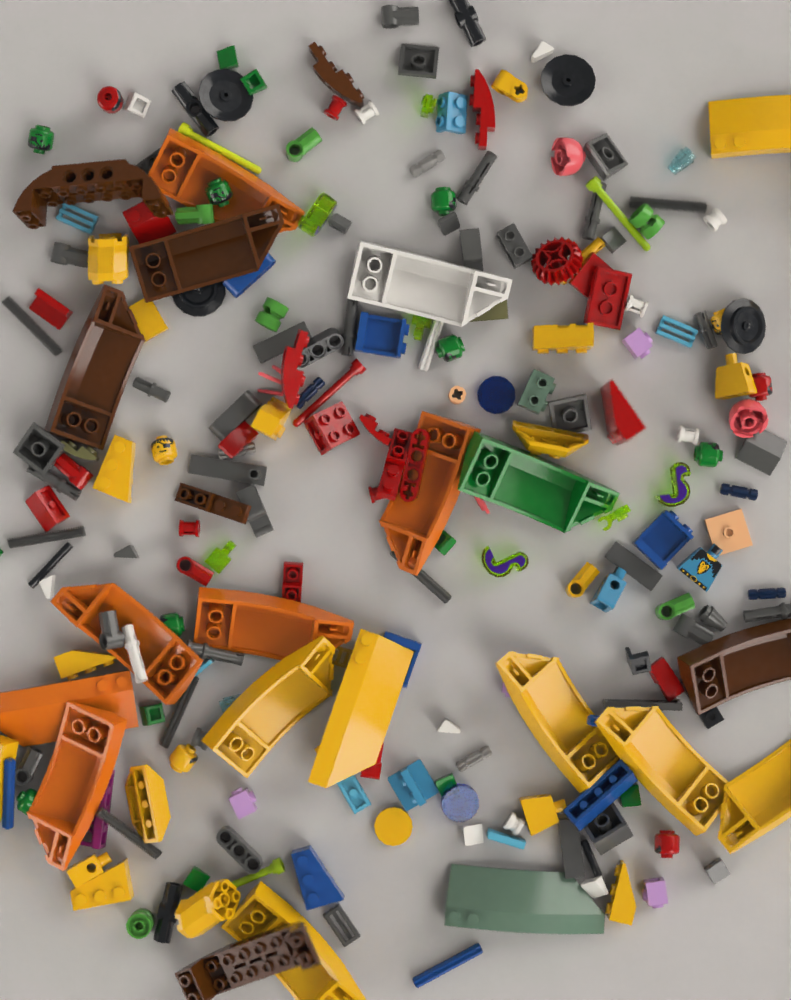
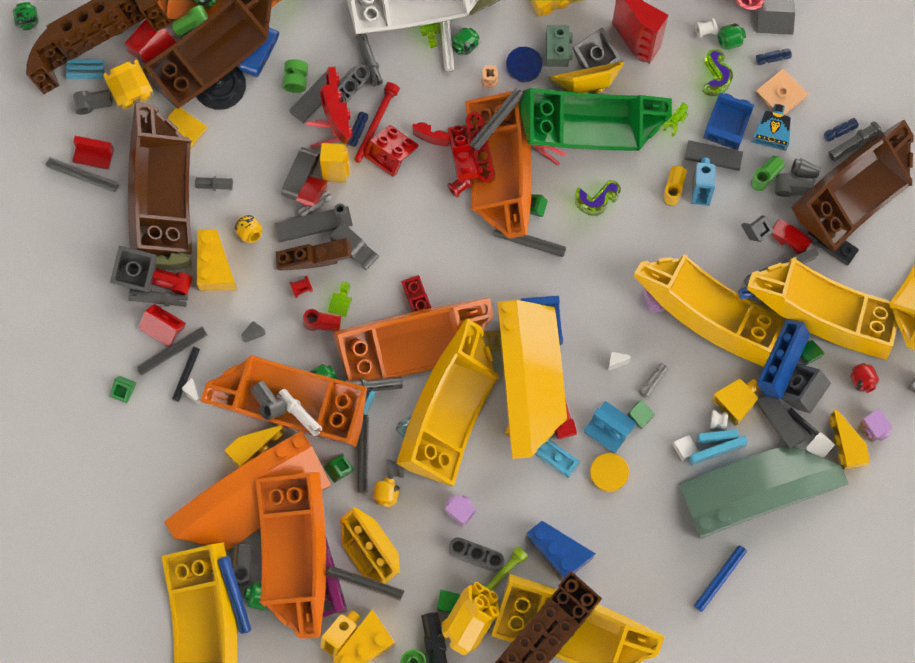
camera: 30 degrees left, 15 degrees down
dark grey tile [323,904,361,947] -> none
blue panel [355,312,410,359] -> none
clear blue tile [441,784,479,822] -> none
none -> dark grey axle [470,88,524,150]
none -> medium azure tile [689,436,748,466]

